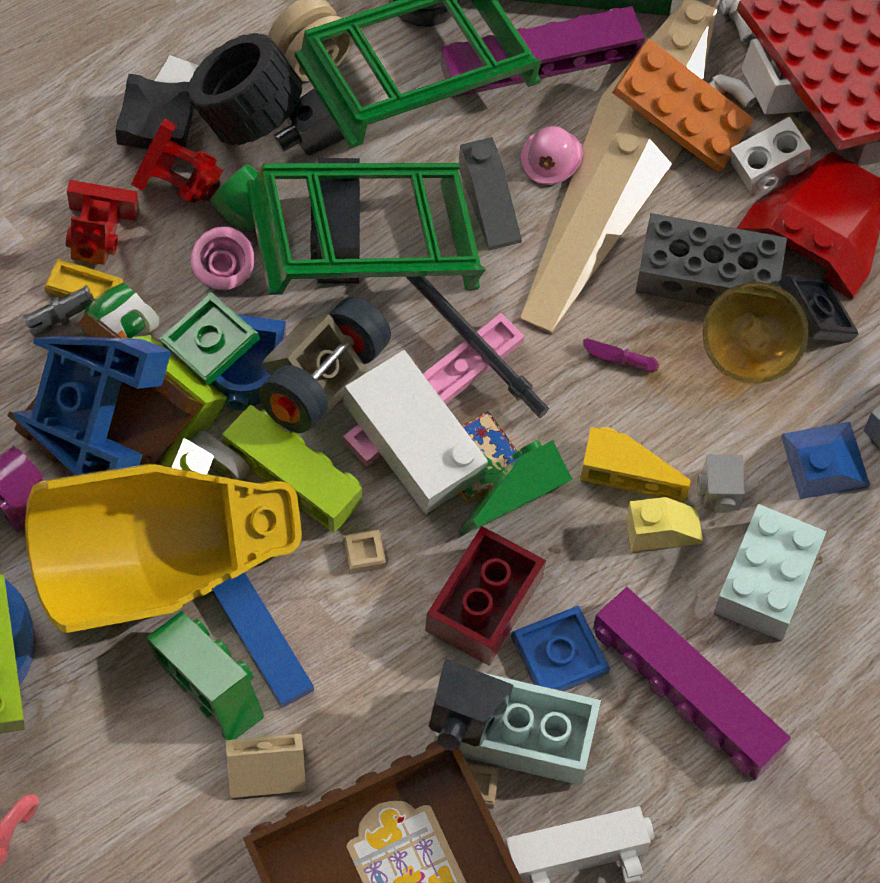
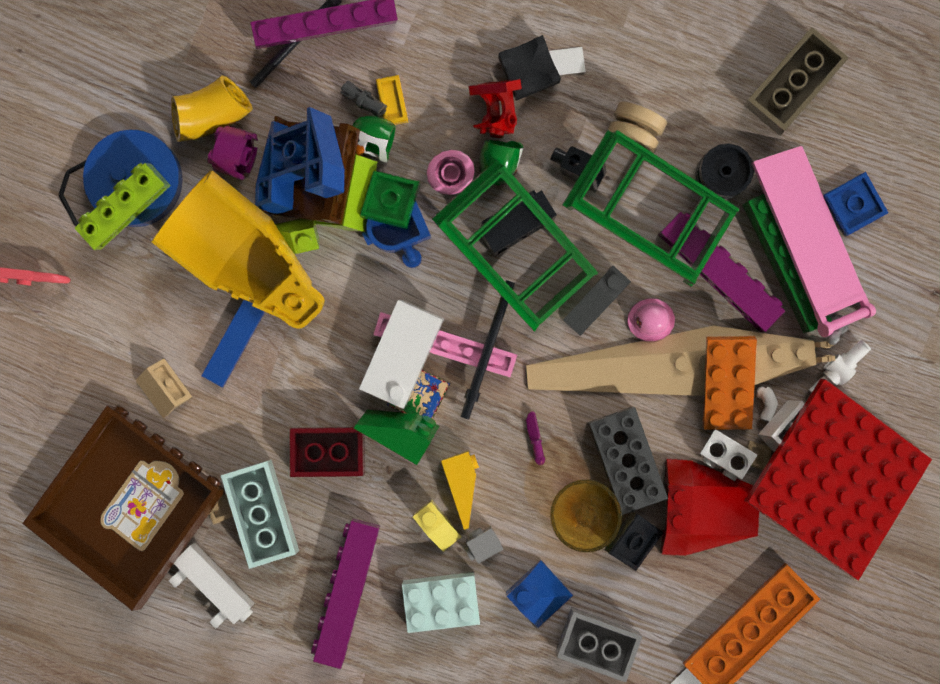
camera: 65 degrees right, 25 degrees up
red tile [66,180,140,265] -> none
green wedge [146,611,264,740] -> none
black tyre [187,33,303,145] -> none
light grey beam [190,430,251,481] -> none
lime brick [222,405,362,533] -> none
brick [259,297,391,433] -> none
tan tile [343,530,386,574] -> none
black torso [428,659,514,751] -> none
blue tile [511,605,610,691] -> none

